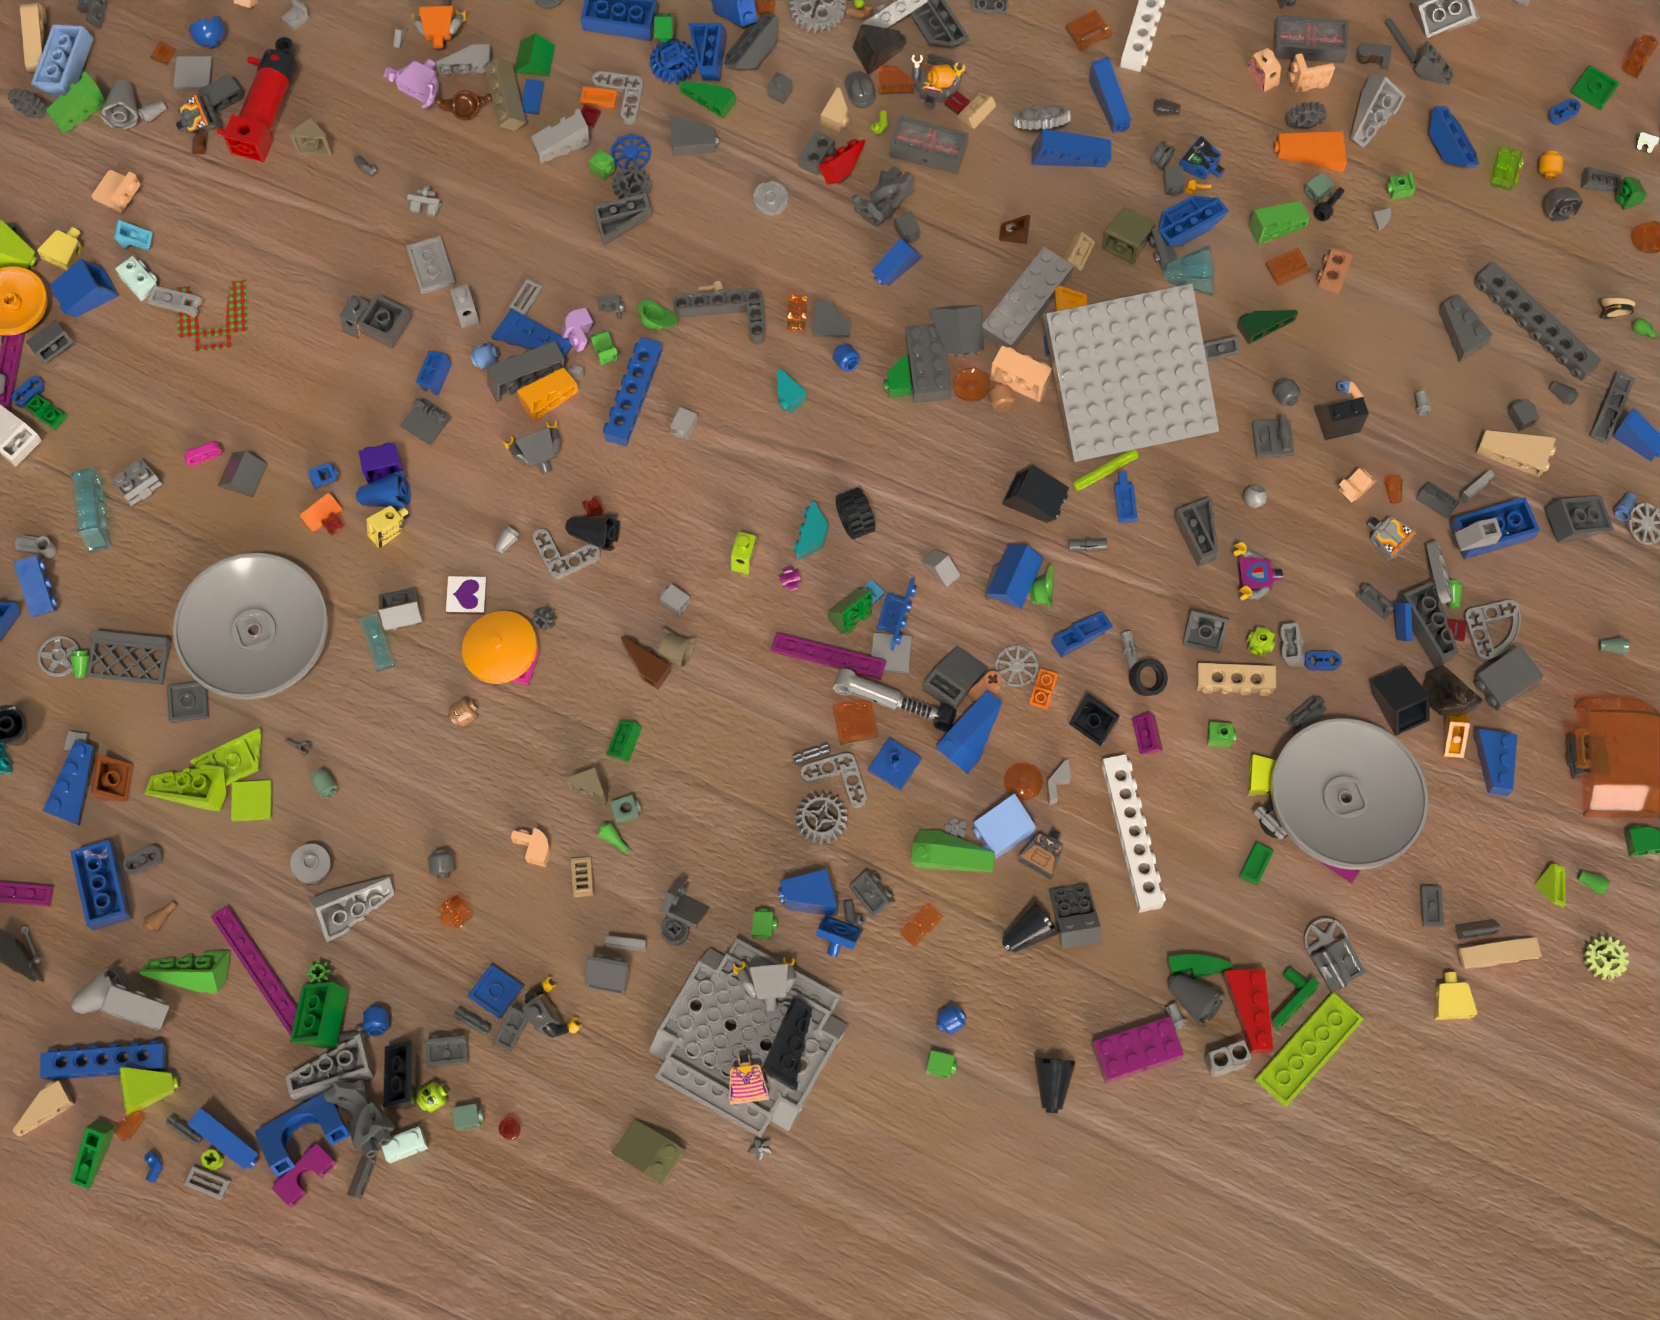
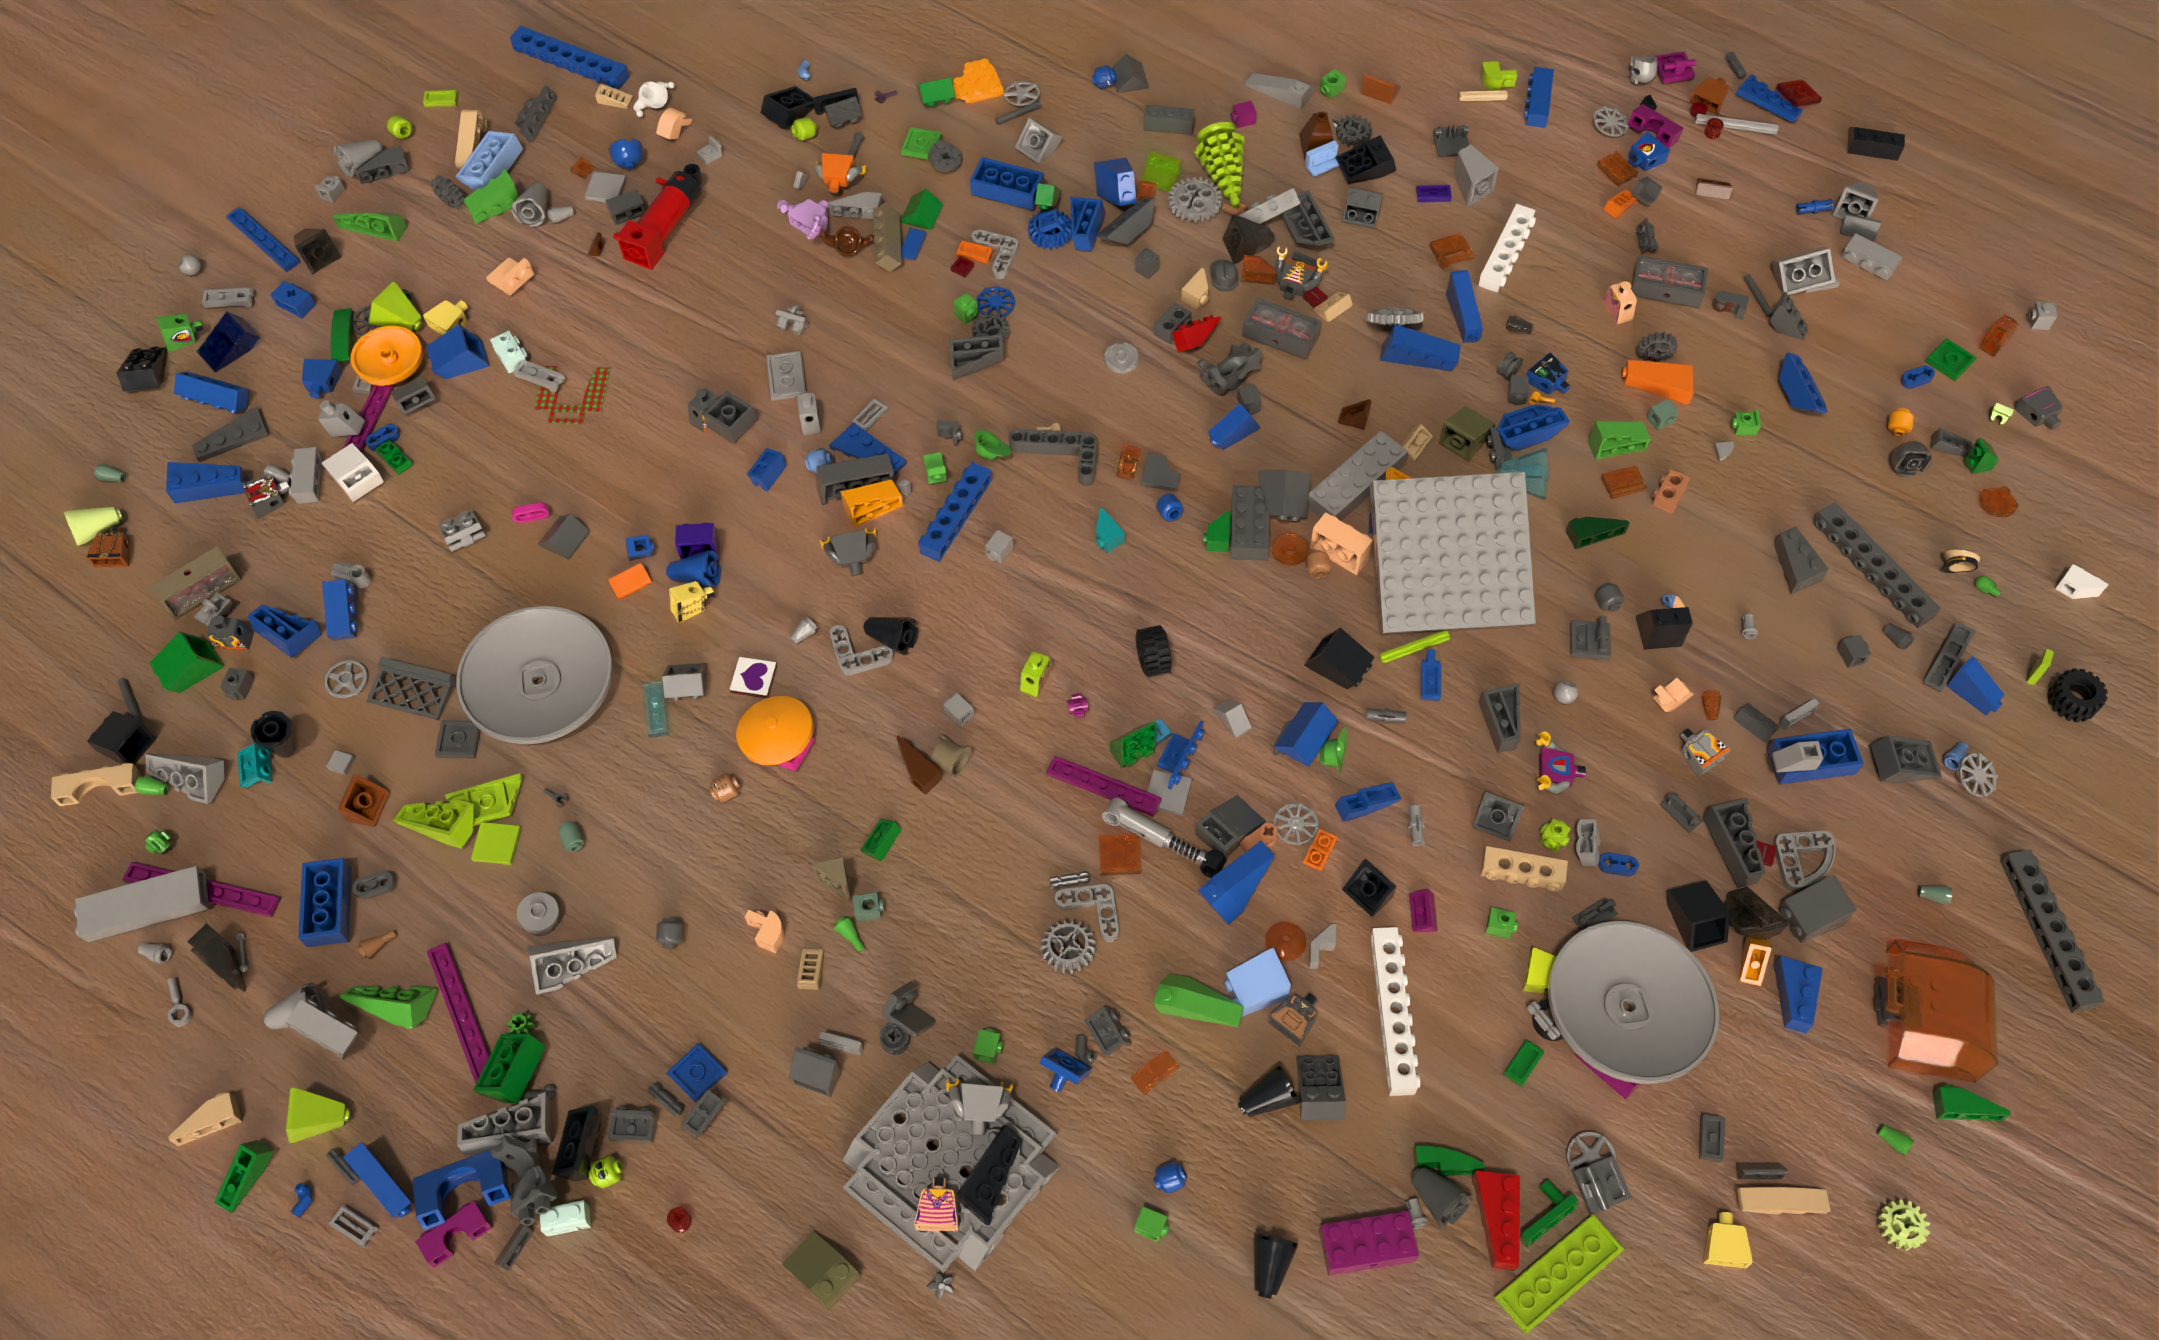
camera: 10 degrees right, 10 degrees down
blue brick [40,1041,167,1081] -> none
blue wing [43,739,96,826] -> none
bright green cone [70,650,90,678] -> none
clear light blue wedge [71,468,112,553] -> none
clear orange cone [113,1111,144,1142] -> none
medium azure slope [114,220,153,251] -> none
dark grey torso [176,93,220,134] -> none
lime bush [201,1149,224,1171] -> none
dark tan slope [290,117,332,156] -> none
clear red wheel [320,512,344,535] -> none
dark grey arm [354,155,378,176] -> none
blue head [363,1005,389,1036] -> none
dark grey hinge [400,398,452,445] -> none
clear orange brick [437,895,472,931] -> none
sand green brick [452,1104,484,1131] -> none
torso [522,976,582,1038] -> none
light grey wedge [531,108,590,163] -> none
dark grey gear [532,606,557,631] -> none
lavender brick [561,308,593,352] -> none
clear red wheel [582,496,603,515] -> none
dark grey slope [670,116,719,156] -> none
green slope [679,81,736,119] -> none
blue slope [778,869,837,917] -> none
teal slope [794,501,828,560] -> none
blue tile [868,738,922,791] -> none
lime arm [871,111,889,134] -> none
light orange head [928,64,956,89] -> none
light grey plant [945,818,967,838] -> none
black tyre [1129,659,1168,696] -> none
dark grey slope [1203,335,1240,361] -> none
light grey piece [1204,1040,1252,1077] -> none
light nougat bracket [1288,53,1335,92] -> none
black piece [1314,187,1344,221] -> none
light grey wedge [1351,75,1406,148] -> none
blue tile [1395,601,1413,641] -> none
light grey beam [1427,540,1453,604] -> none
bright green cone [1447,580,1463,609] -> none
tan slope [1476,430,1557,478] -> none
clear neon green brick [1490,147,1524,191] -> none
lime slope [1534,864,1566,907] -> none

